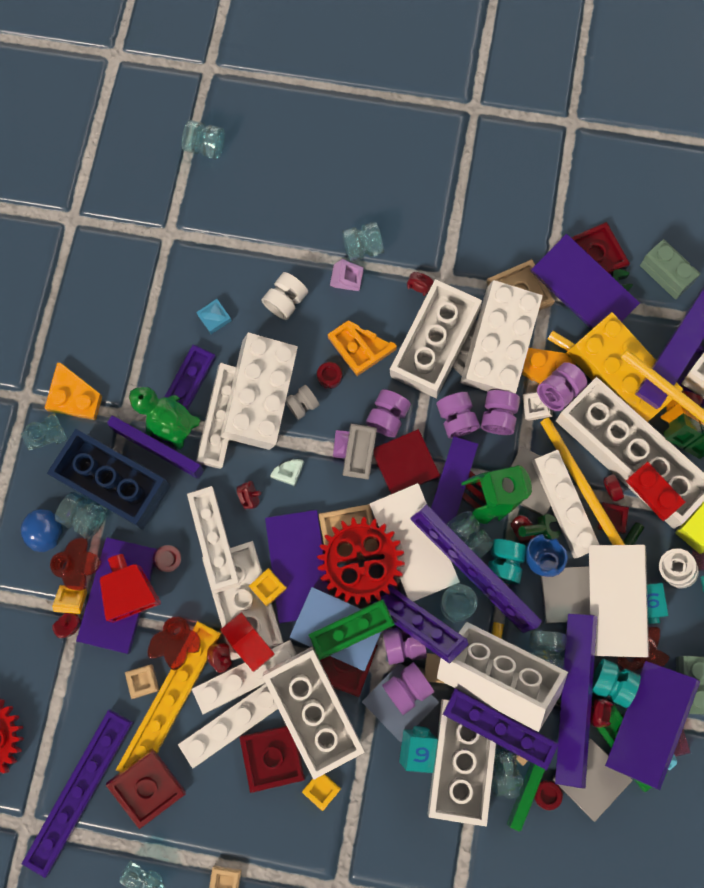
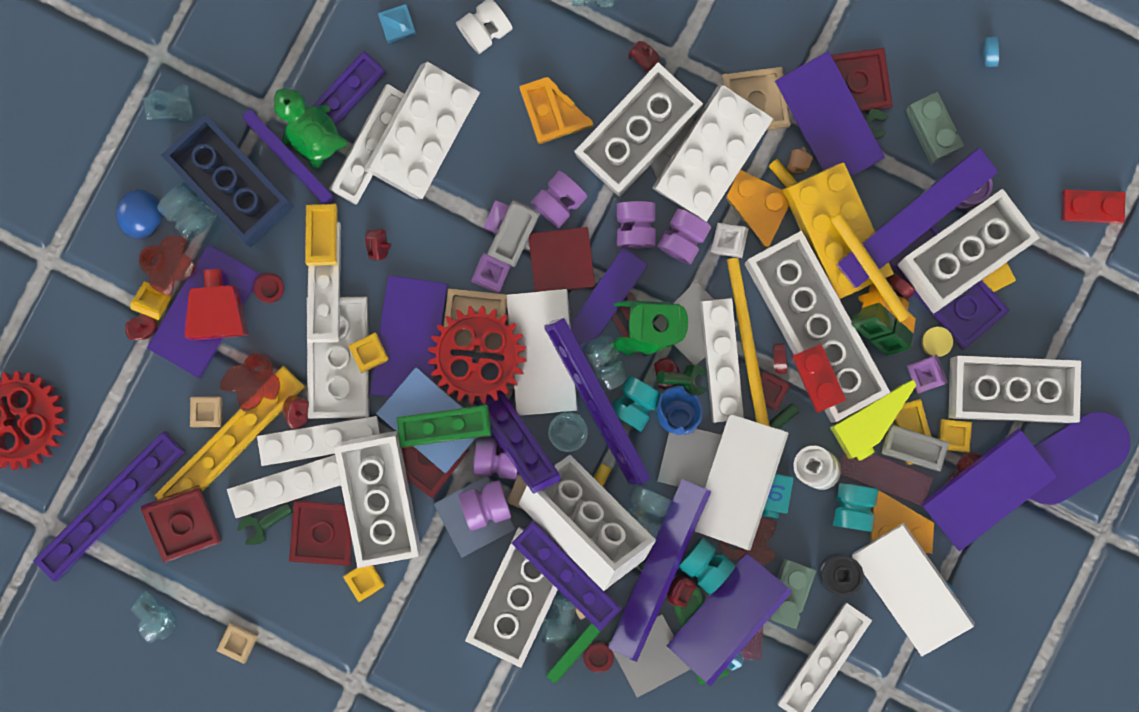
camera: 15 degrees right, 10 degrees up
light orange wing [45,362,103,420] -> none
red slope [220,612,275,672] -> none
light aqua tile [270,459,304,486] -> none
light grey wheel [285,385,320,420] -> none
dark red tile [317,362,342,389] -> none
lavender slope [330,259,364,291] -> none
teal brick [399,726,438,773] -> none
medium lavender wheel [537,363,587,411] -> none
none -> dark green bar [237,502,293,545]
none -> yellow tile [305,204,338,266]
none -> medium lavender tile [471,253,511,294]
none -> medium nougat piece [787,147,813,174]
none -> dark azure tile [983,36,999,67]

